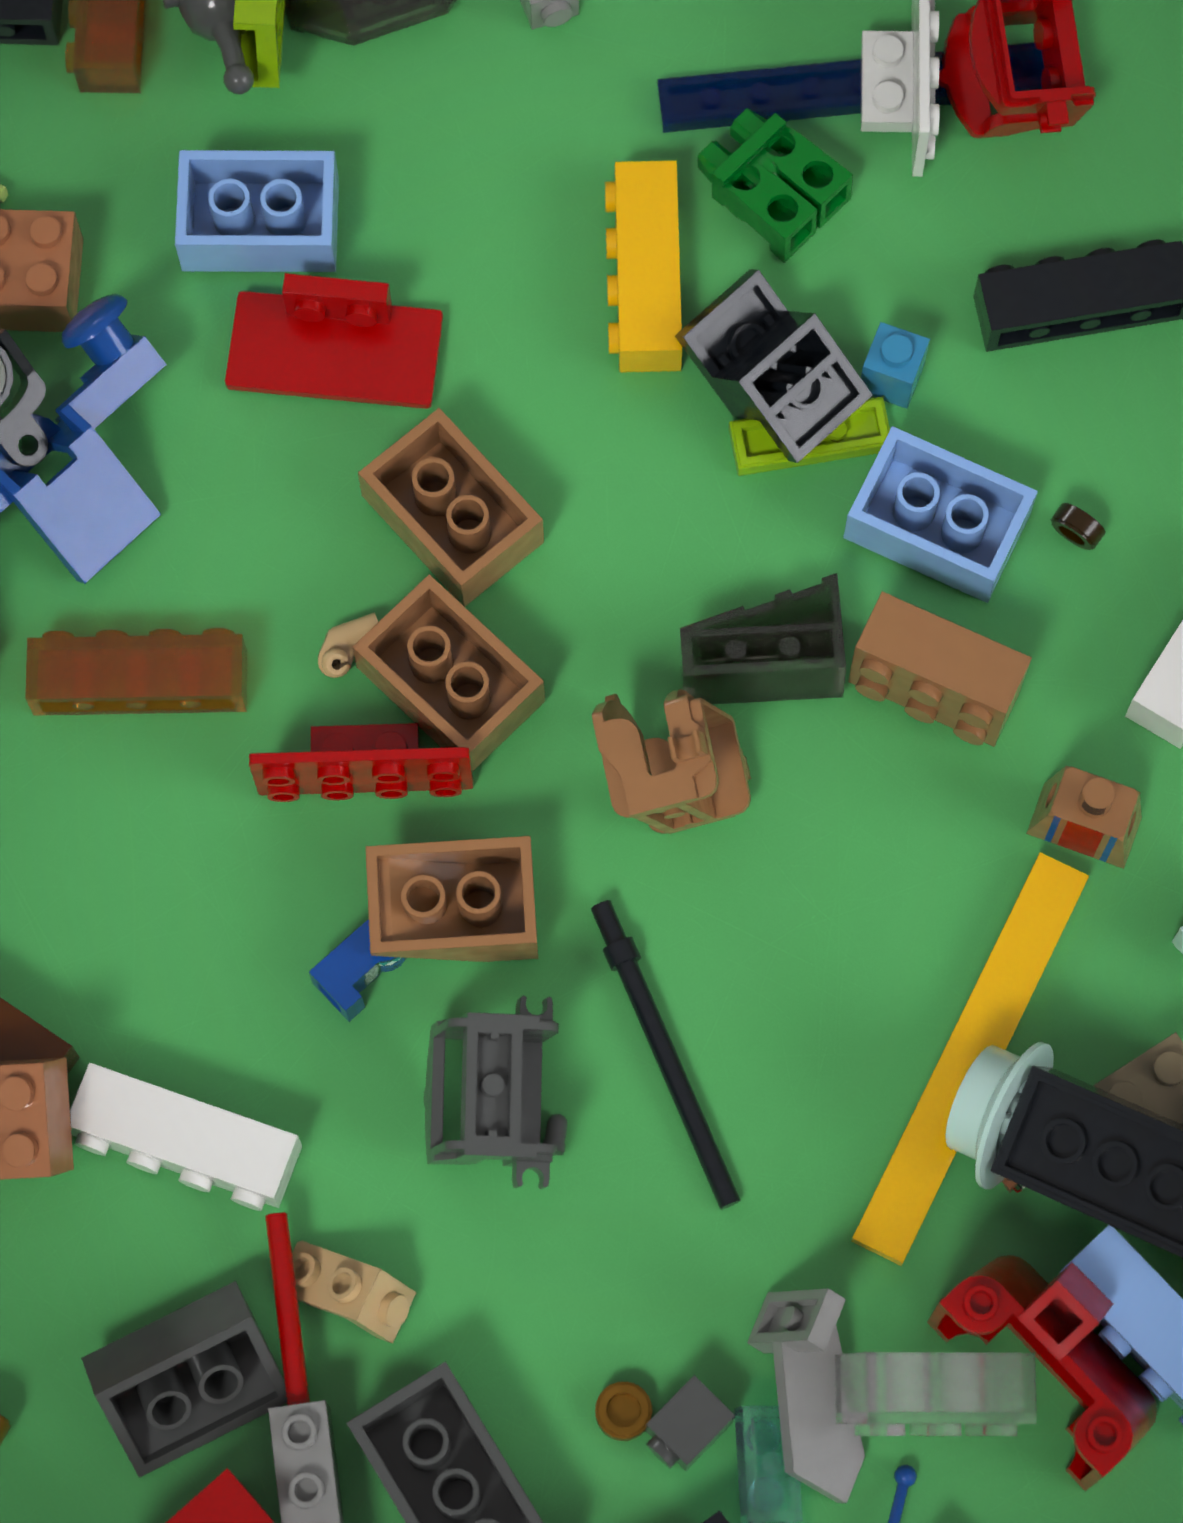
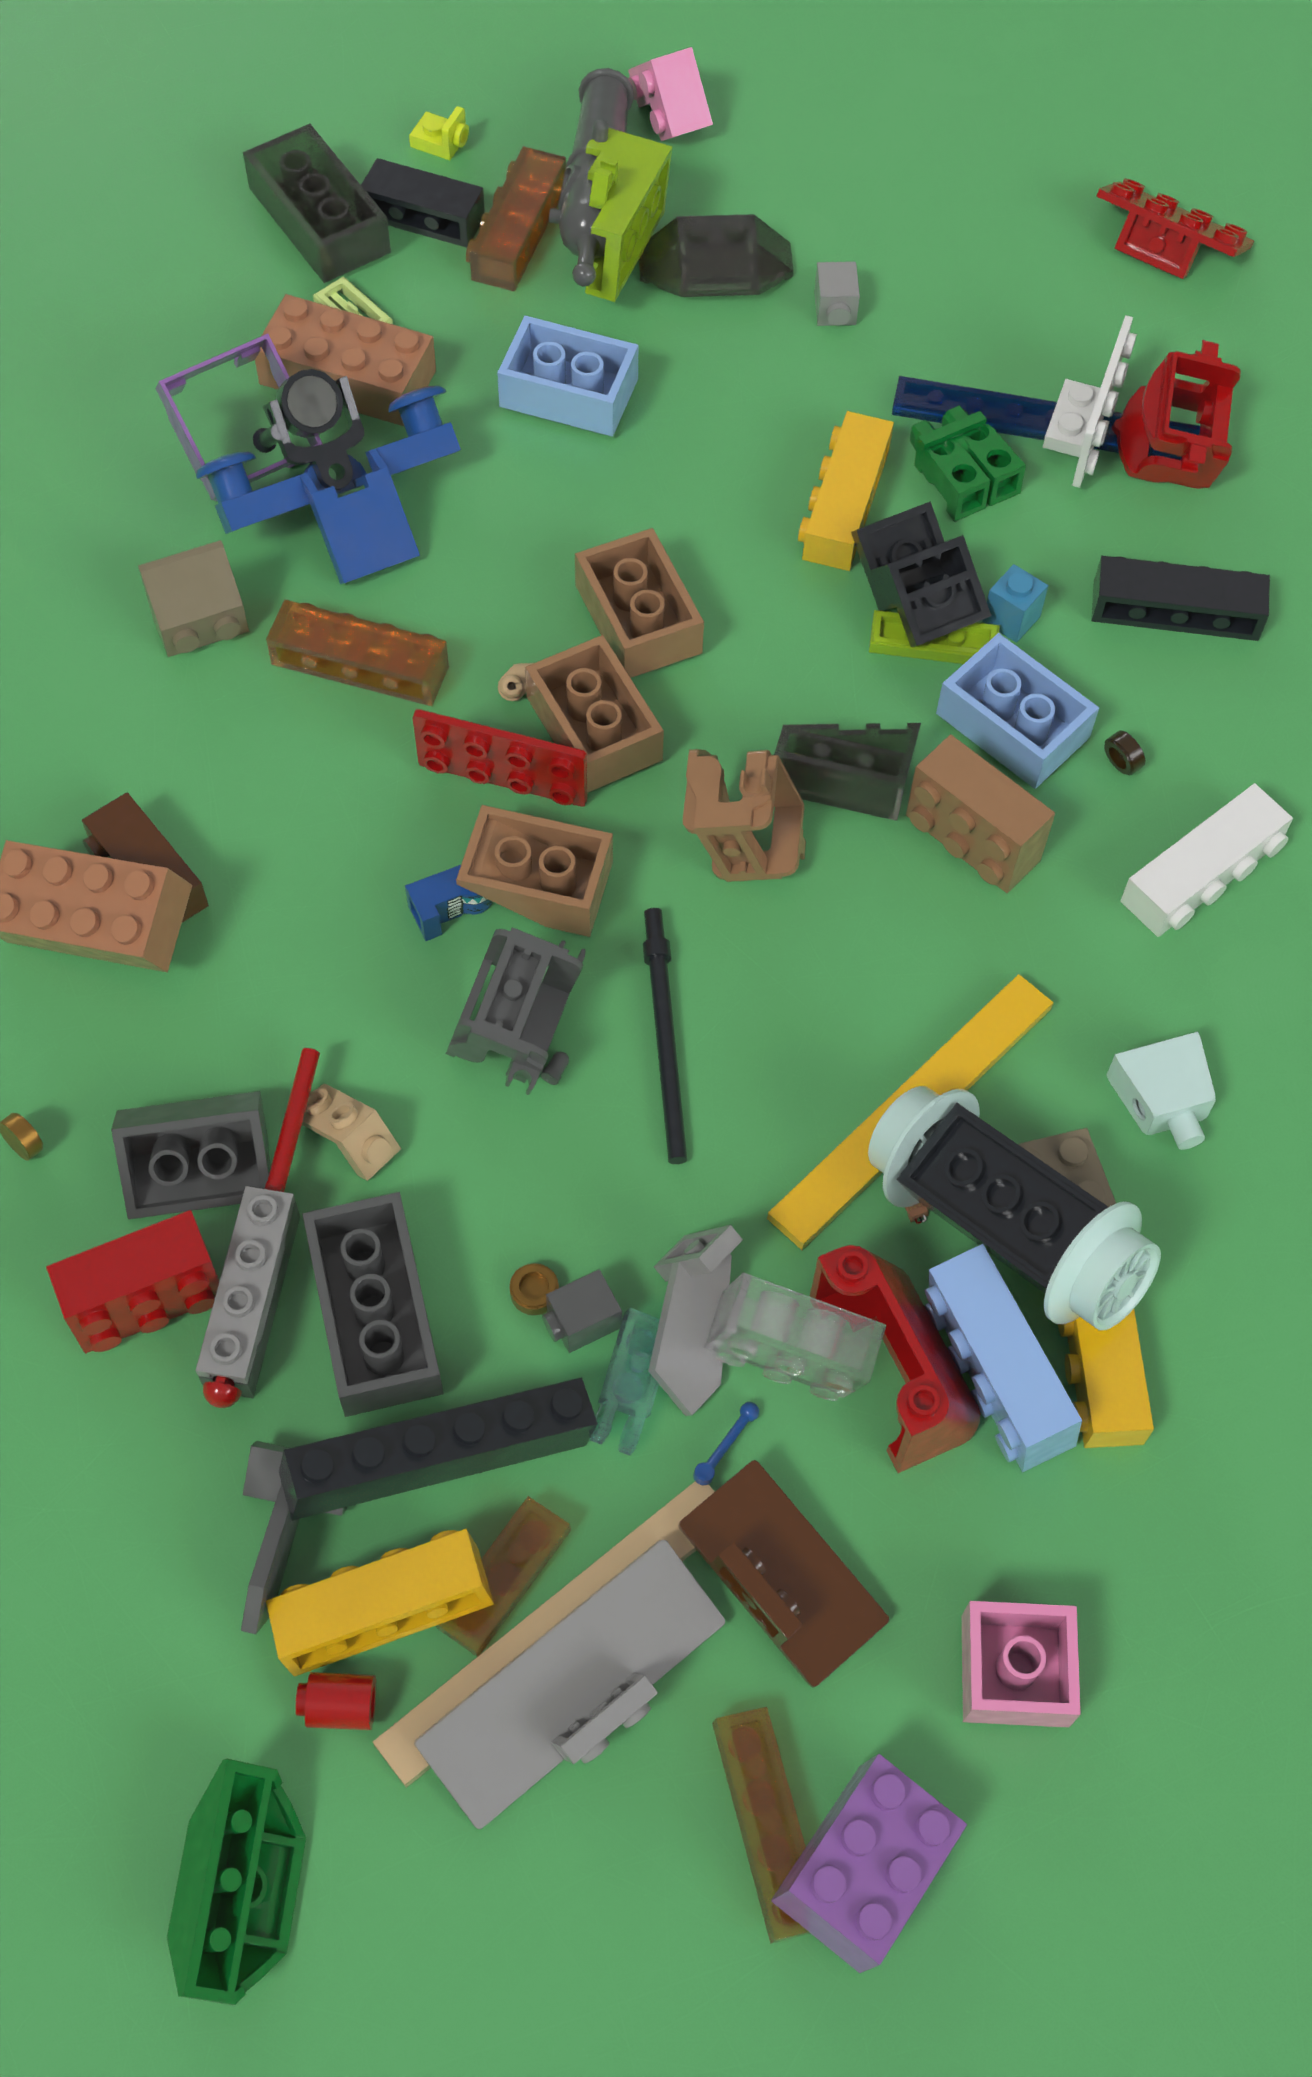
camera: 15 degrees right, 10 degrees down
white brick [70,1062,302,1211] -> none
red bracket [225,273,443,409] -> none
red brick [1017,1262,1113,1361] -> none
medium nougat torso [1026,766,1142,869] -> none

